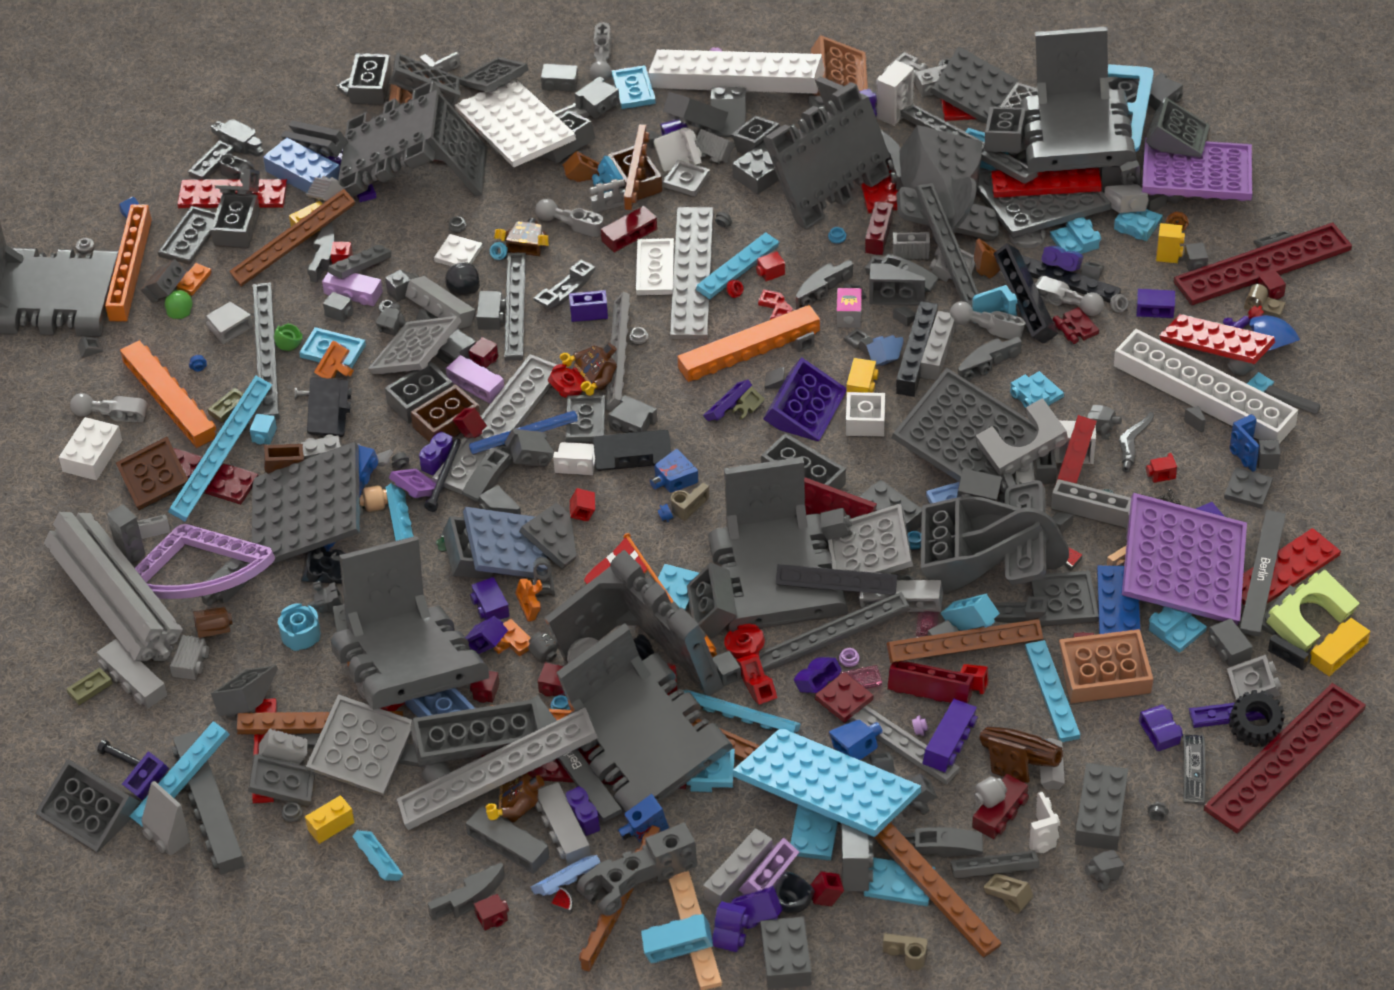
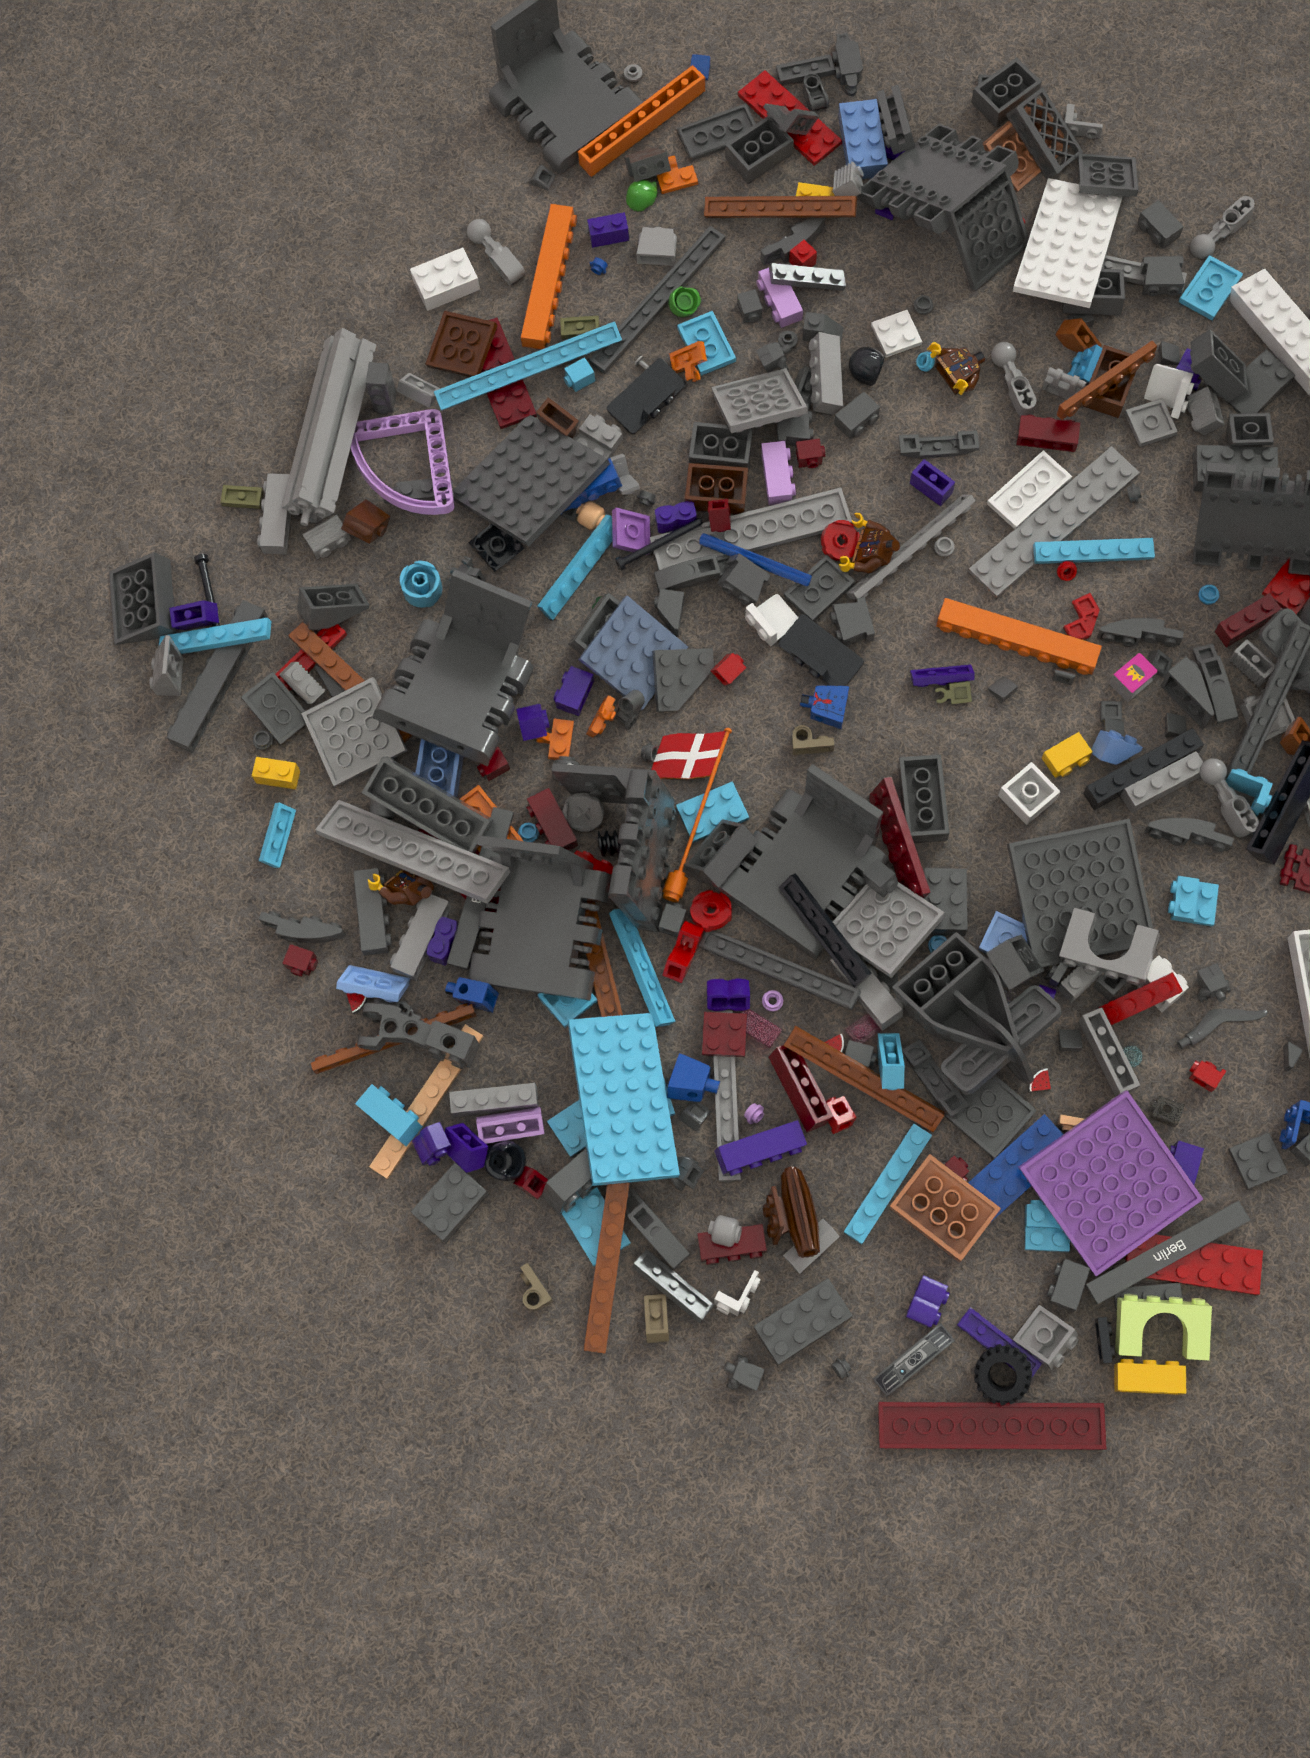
camera: 50 degrees right, 25 degrees up
tile [504,253,526,361] -> none
blue plate [657,504,674,522] -> none
red brick [756,251,785,282] -> none
dark purple slope [763,357,846,442] -> none
none -> dark purple brick [587,212,629,248]

